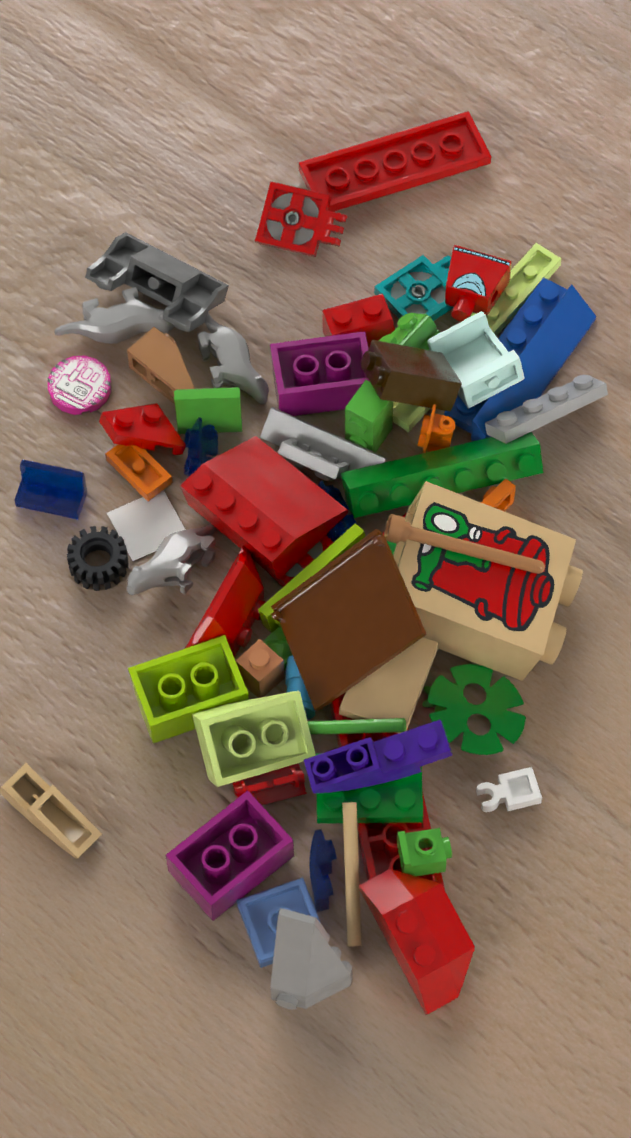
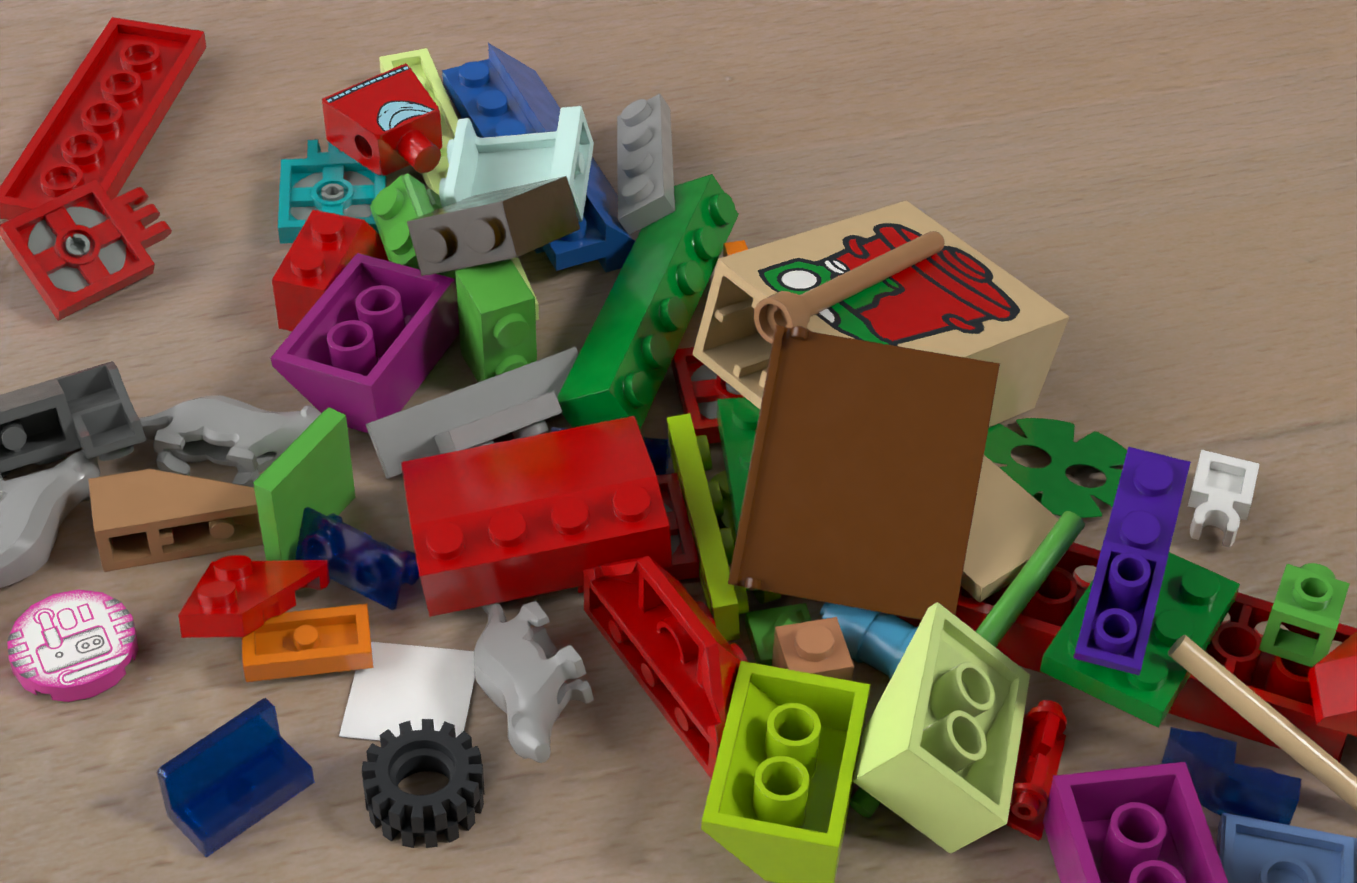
camera: 60 degrees left, 15 degrees down
orange hinge [417,404,455,453] -> none

